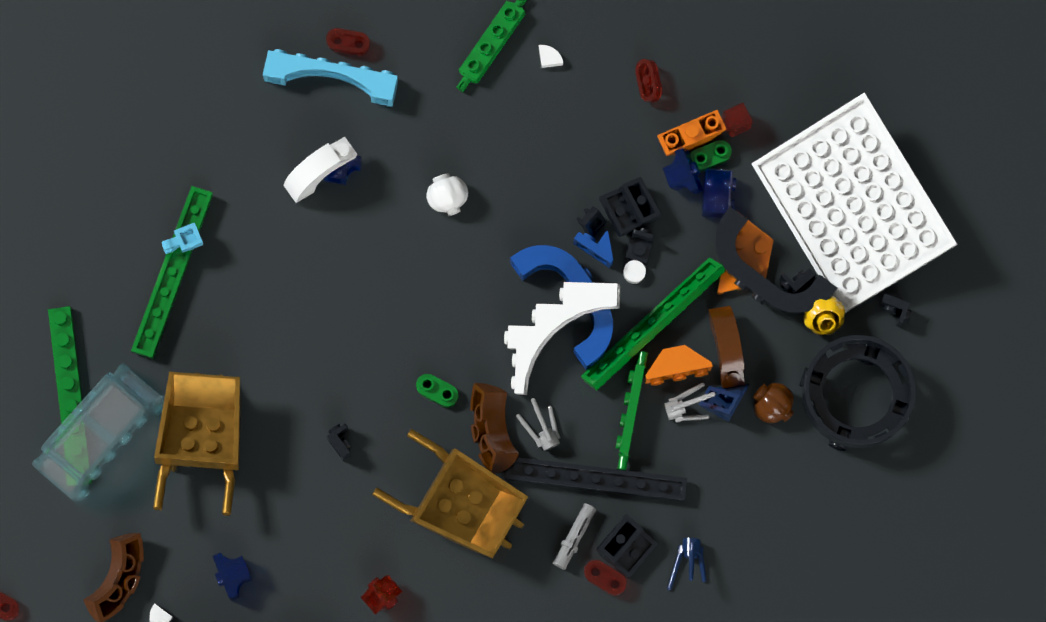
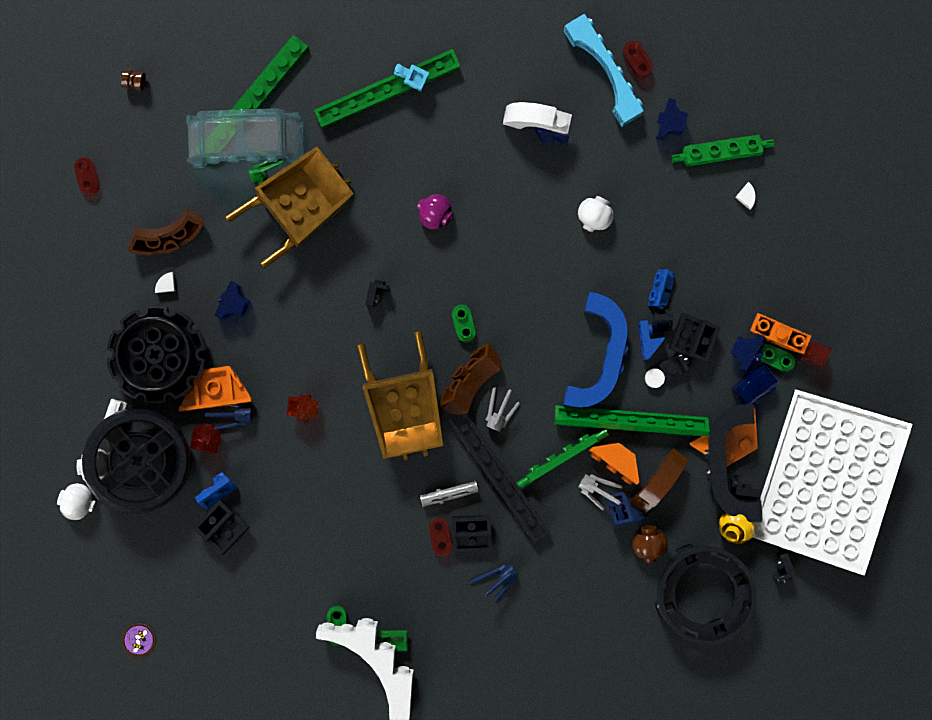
camera: 55 degrees right, 10 degrees up
white arch [504,282,620,395] -> none
clear red plate [635,59,662,102] -> none
none -> green plant [249,154,284,185]
none -> magenta plant [417,194,453,229]
none -> blue hinge [648,269,675,310]
none -> clear blue brick [656,98,688,141]

